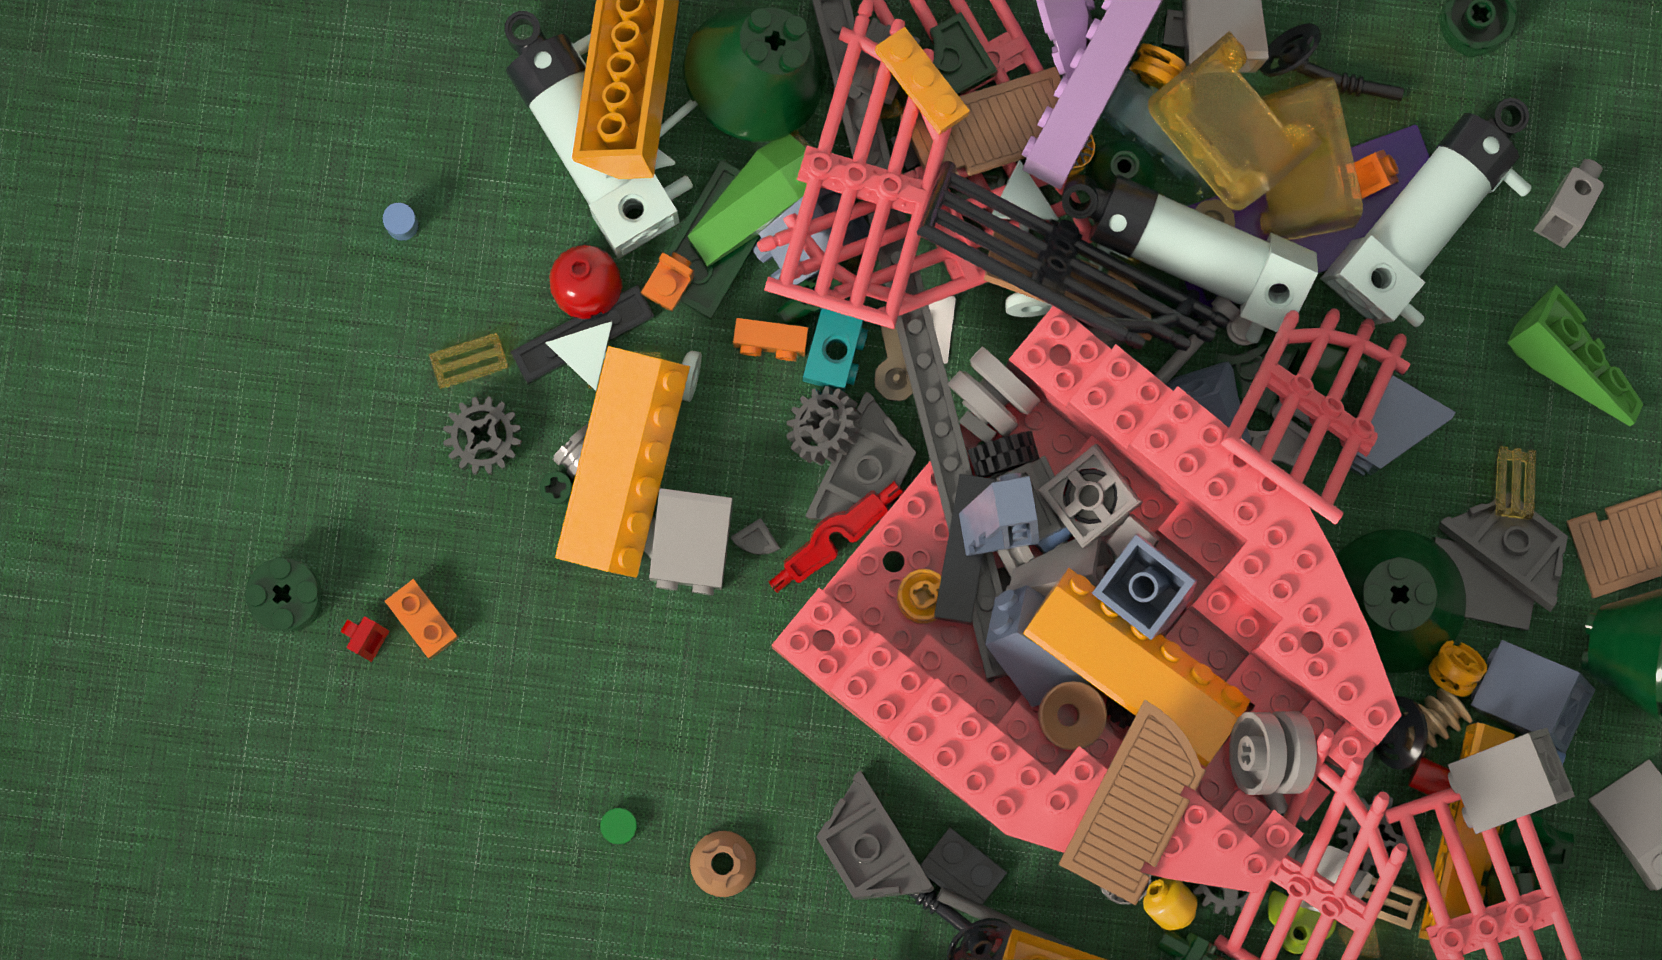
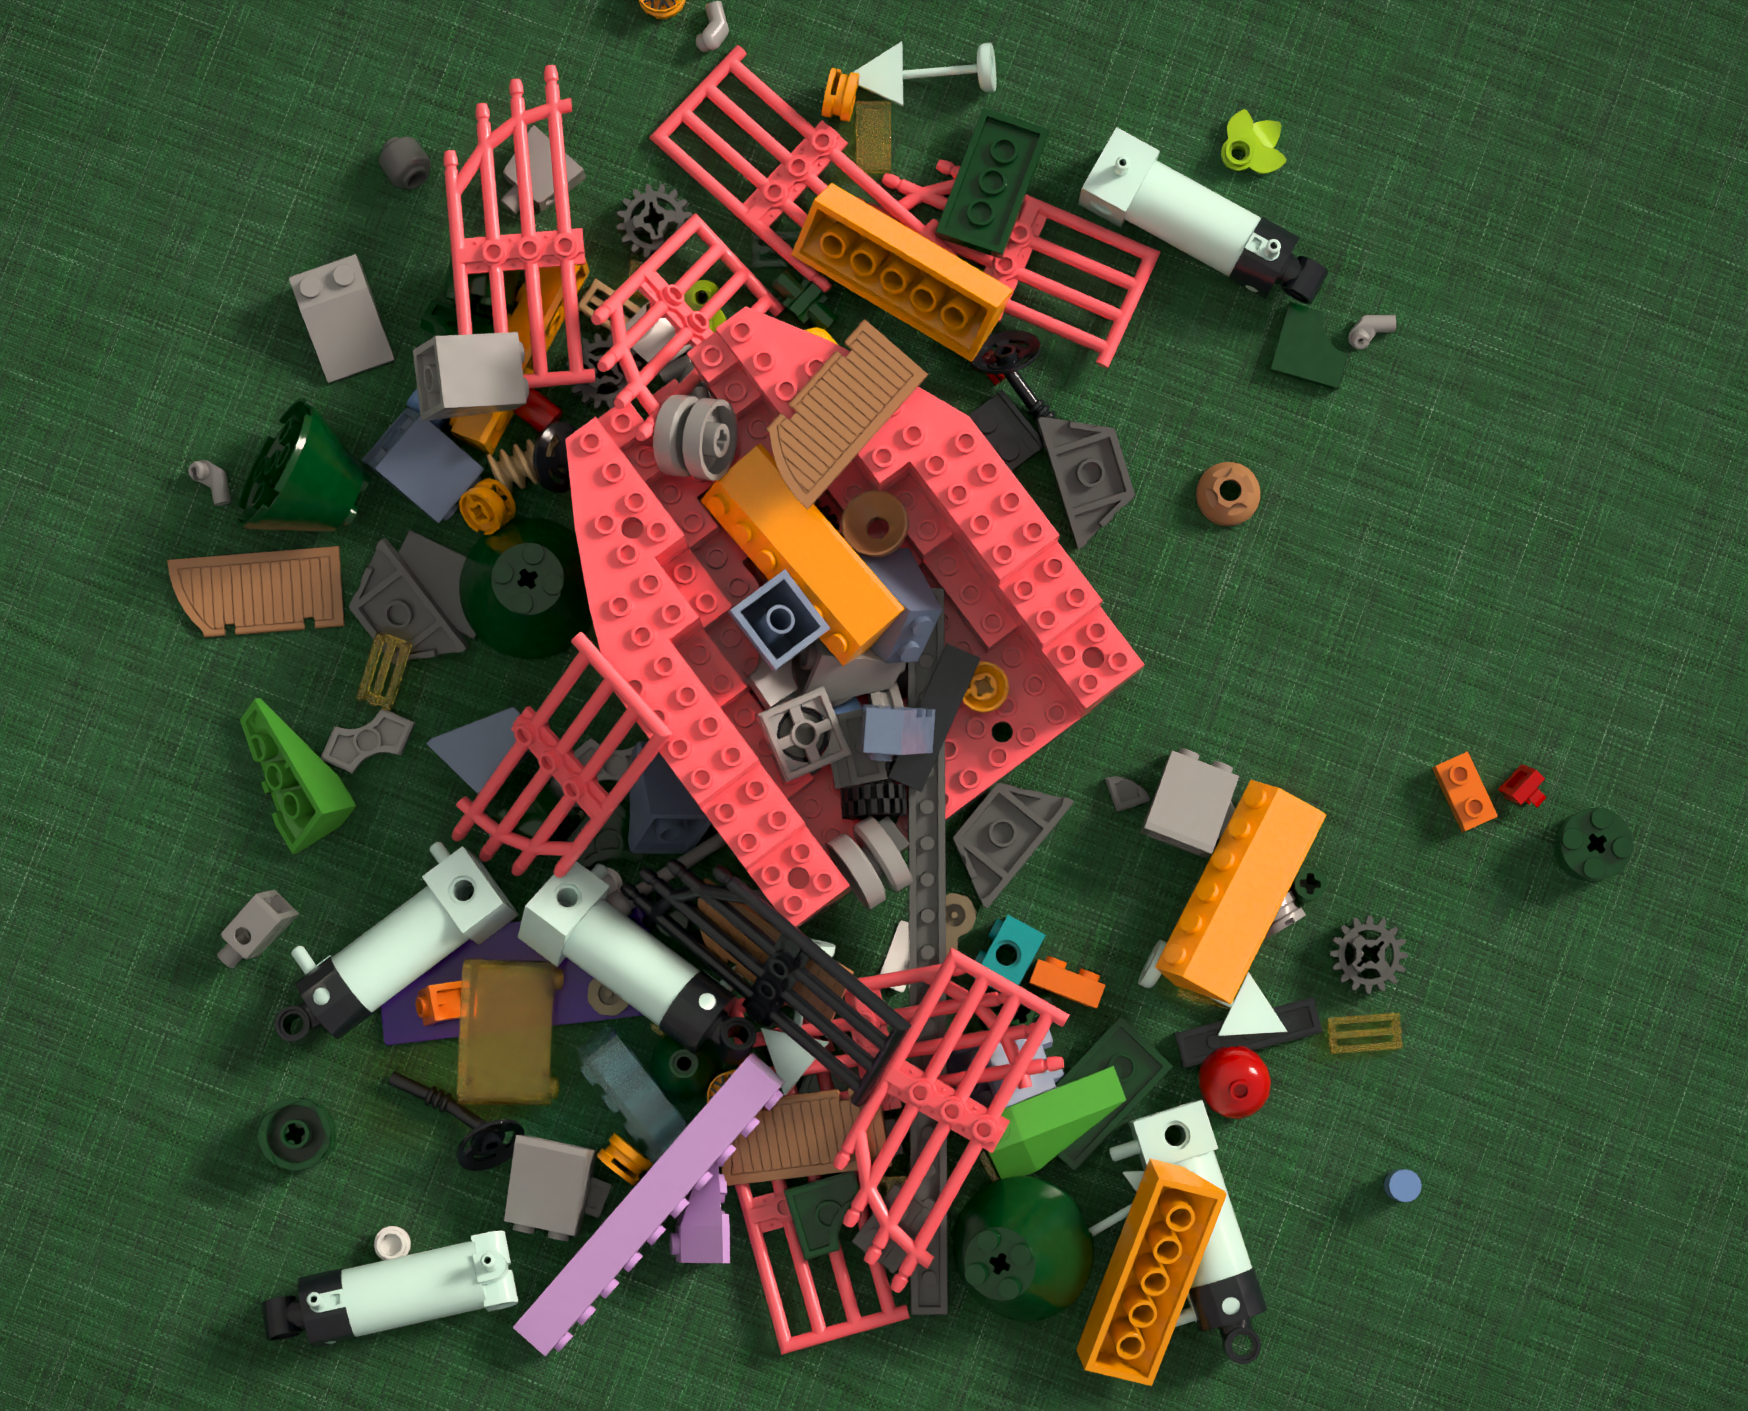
camera: 165 degrees left, 0 degrees up
green tile [600,808,637,845] -> none
orange bracket [641,252,695,312] -> none
red piece [768,480,904,593] -> none
dark grey gear [786,386,862,466] -> none
light orange plate [874,27,970,135] -> none
dark grey bar [937,887,1074,948] -> none
clear yellow windscreen [1148,31,1322,210] -> none
none -> light grey tile [321,709,416,774]

